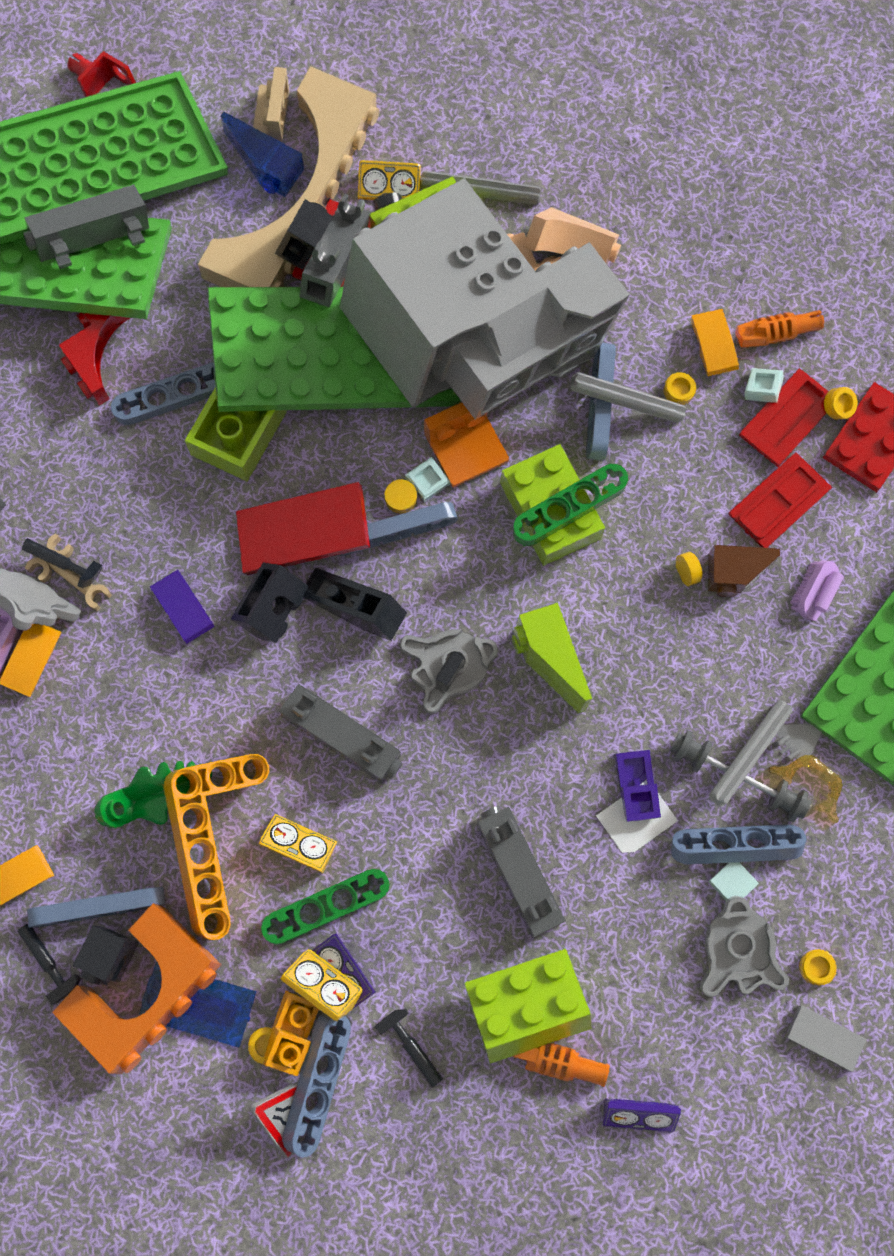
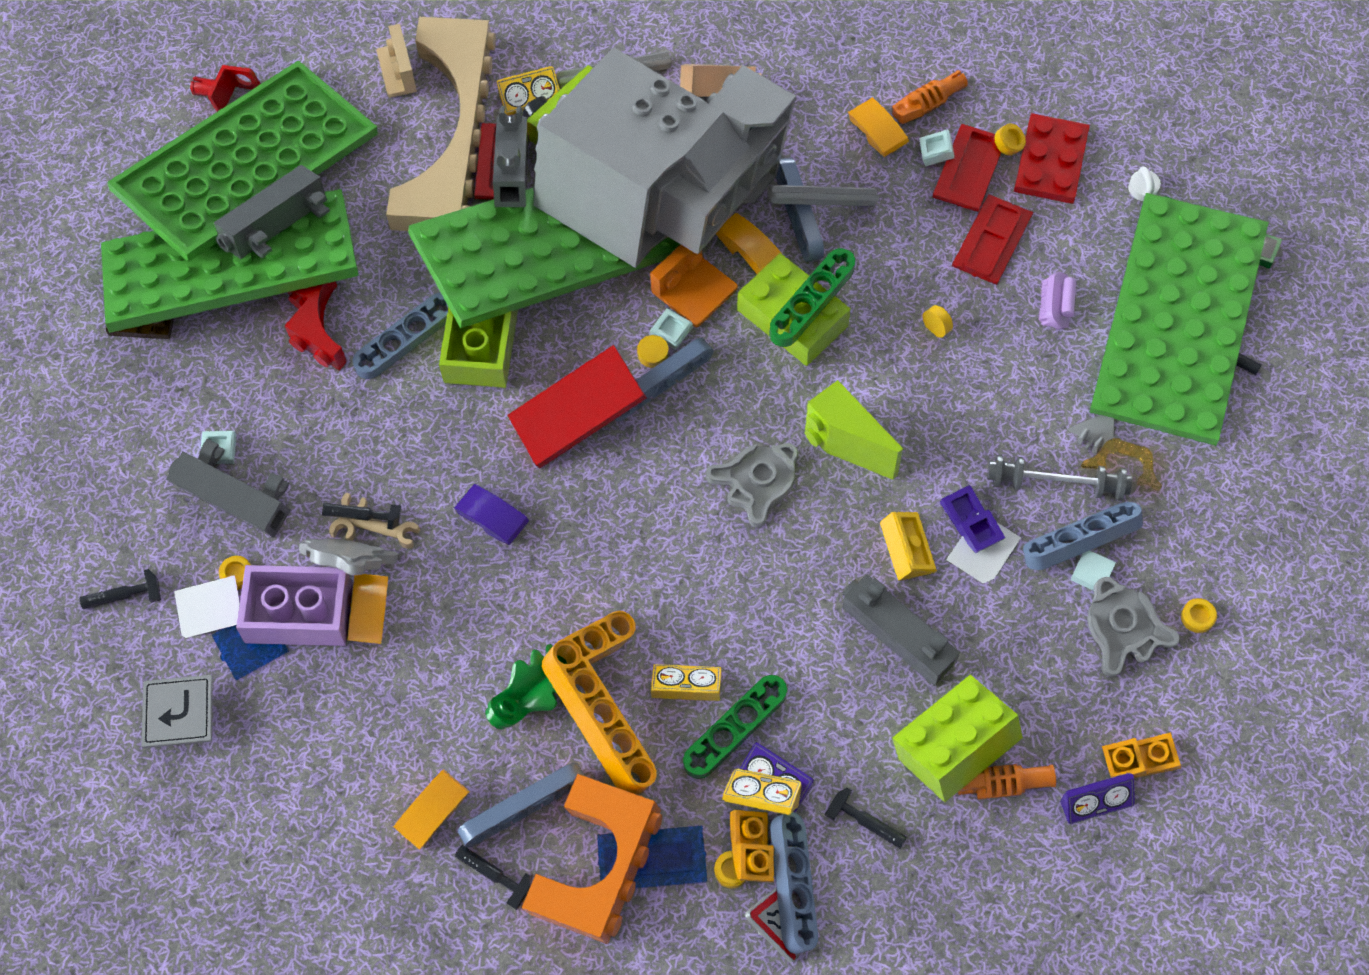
camera: 15 degrees left, 10 degrees down
black brick [72,925,139,986] -> none
clear blue slope [220,111,304,197] -> none
black brick [231,562,308,643] -> none
black brick [275,199,333,270] -> none
dark grey brick [279,684,402,784] -> none
black slope [303,568,407,641] -> none
black tile [435,651,465,692] -> none
yellow tile [663,372,696,405] -> none
reddish brown slope [708,545,780,597] -> none
light grey axle [709,700,792,807] -> none
light grey tile [785,1005,867,1072] -> none
none -> light orange slope [716,213,782,274]
none -> yellow slope [880,512,937,581]
none -> light orange slope [1102,732,1181,778]

